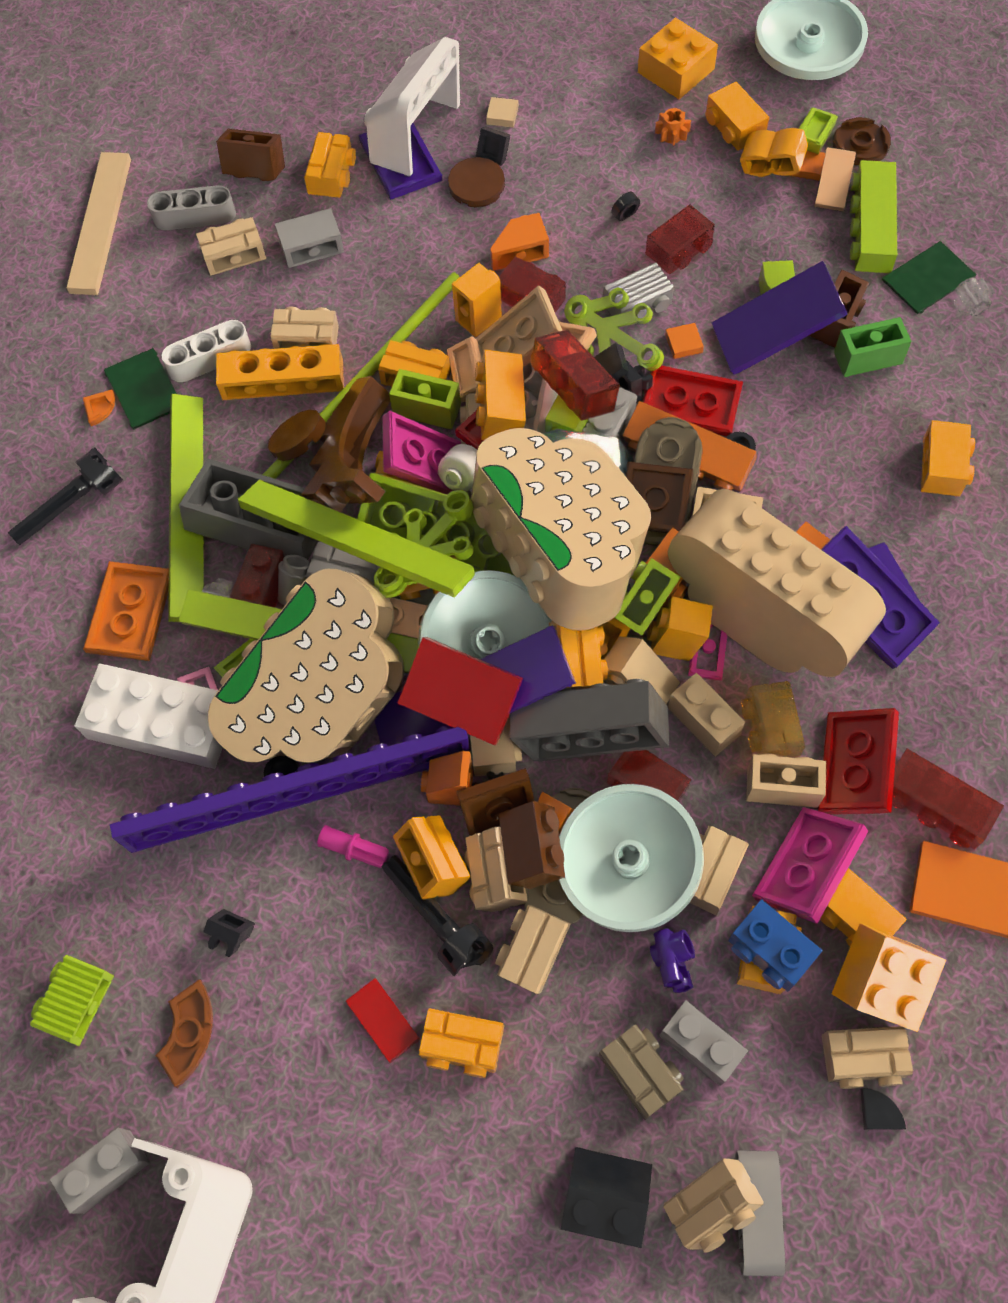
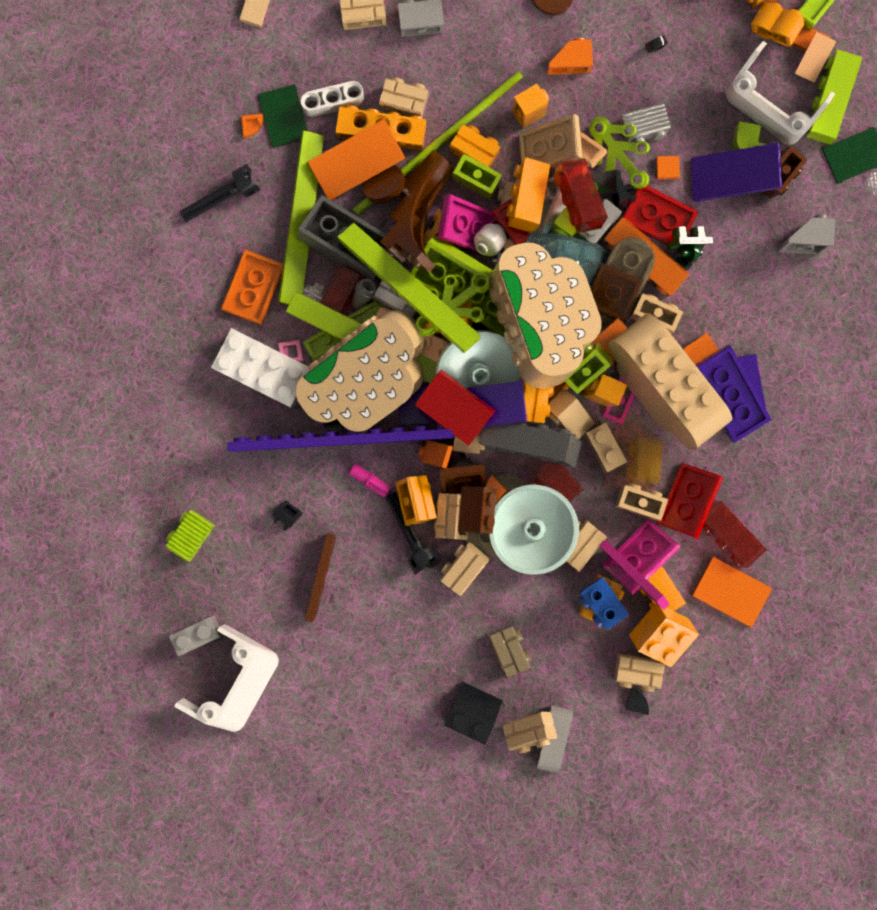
camera: 15 degrees right, 20 degrees up
dark orange tile [155,979,213,1088] -> none
red tile [346,978,420,1063] -> none
light orange brick [419,1008,504,1078] -> none
light nougat tile [447,336,482,403] -> none
clear red brick [499,256,566,312] -> none
clear red brick [645,204,715,274] -> none
dark purple plate [650,928,695,993] -> none
light grey brick [659,1000,748,1086] -> none
reddish brown tile [833,117,891,165] -> none
bright green brick [834,317,912,377] -> none
light orange brick [921,420,975,497] -> none
none -> reddish brown tile [305,533,337,622]
none -> orange tile [308,118,405,200]
none -> dark pink tile [599,540,669,610]
none -> dark green hips [667,227,713,263]
none -> white windscreen [726,41,835,145]
none -> light grey slope [778,215,835,255]

